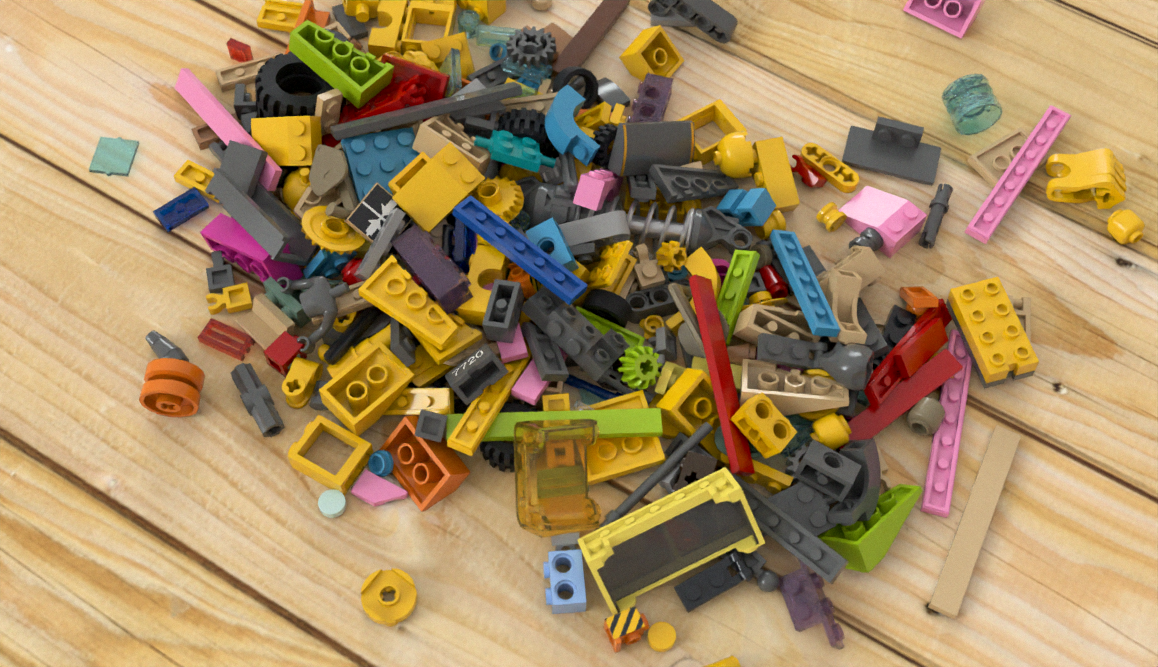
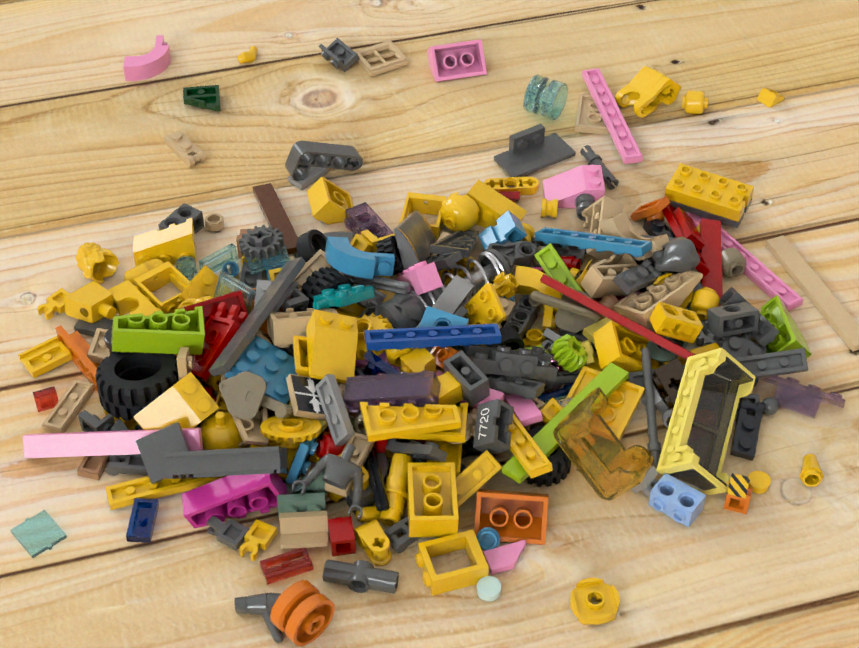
camera: 45 degrees left, 15 degrees down
dark grey tile [414,409,448,443] -> none

